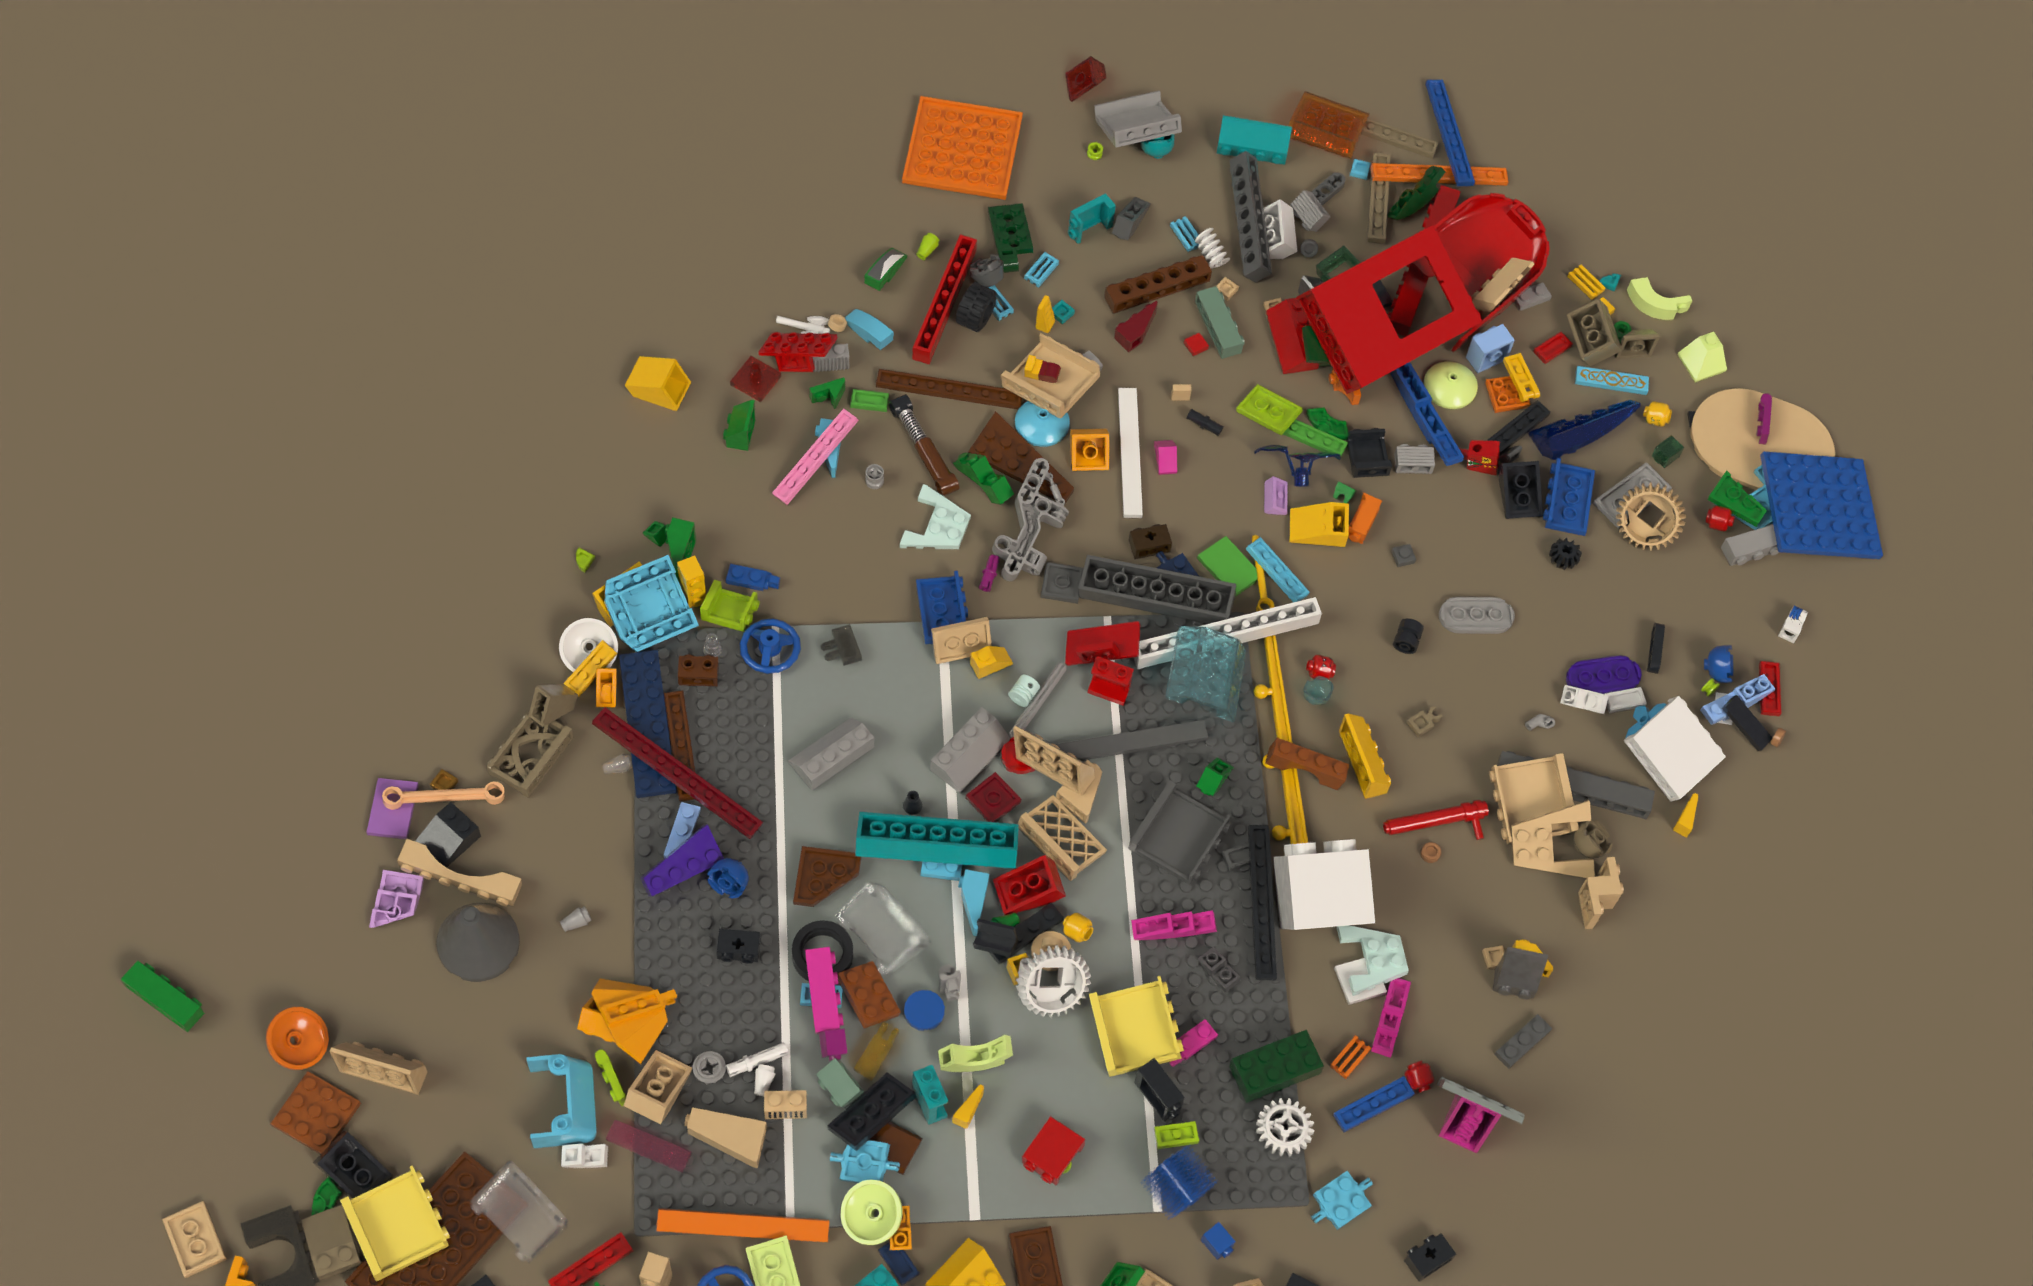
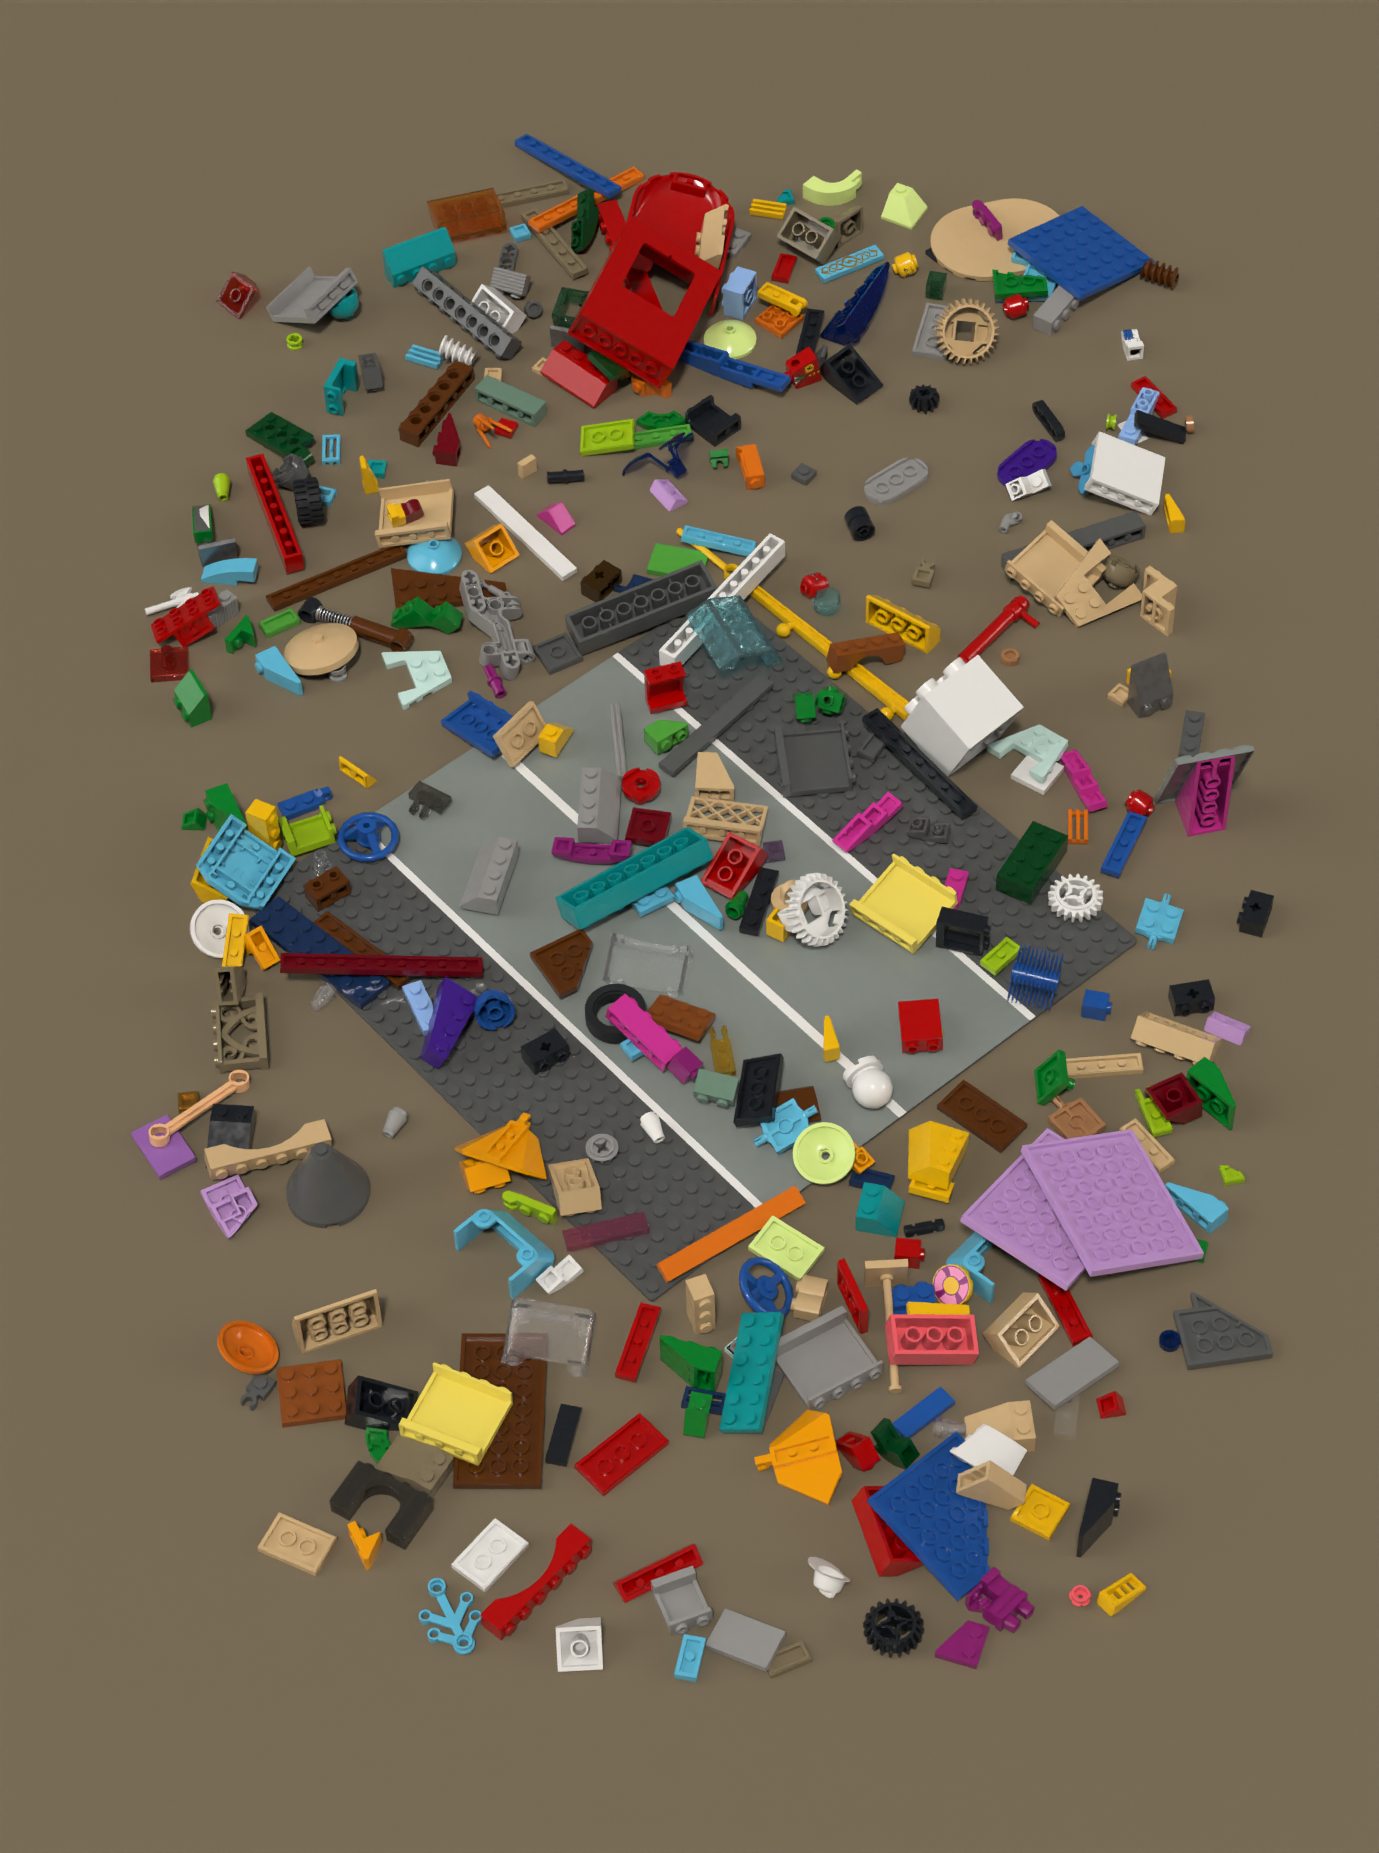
camera: 30 degrees left, 10 degrees down
green brick [120,961,204,1033] -> none
lime tile [576,547,595,573] -> none
yellow slope [625,356,691,411] -> none
tan slope [685,1108,767,1168] -> none
white pin [725,1042,788,1078] -> none
tan brick [764,1090,807,1119] -> none
bright pink tile [772,408,859,505] -> none
tan tile [828,314,847,332] -> none
orange plate [902,96,1023,200] -> none
black cone [903,791,923,815] -> none
blue tile [904,990,945,1031] -> none
teal panel [912,1065,948,1125] -> none
yellowish green arch [938,1035,1013,1072] -> none
light grey hips [939,964,961,1001] -> none
black panel [973,919,1019,957] -> none
light aqua piece [1008,674,1040,707] -> none
tan slope [1013,726,1095,796] -> none
yellow head [1063,913,1093,943] -> none
red bracket [1065,621,1141,666] -> none
yellow slope [1289,502,1349,547] -> none
light grey brick [1394,444,1435,474] -> none
blue bracket [1543,458,1595,536] -> none
white tile [1605,687,1647,713] -> none
blue cylinder [1704,645,1733,683] -> none
none -> flat silver slope [196,538,238,567]
none -> dark grey plate [240,1374,277,1411]
none -> tan dish [284,623,359,675]
none -> yellow slope [338,756,377,789]
none -> orange plant [473,413,513,448]
none -> magenta slope [551,837,632,864]
none -> bright green slope [643,720,689,755]
none -> clear purple plate [763,840,785,862]
none -> green brick [816,686,847,714]
none -> white tile [843,1056,893,1109]
none -> reddish brown piece [1140,258,1179,289]

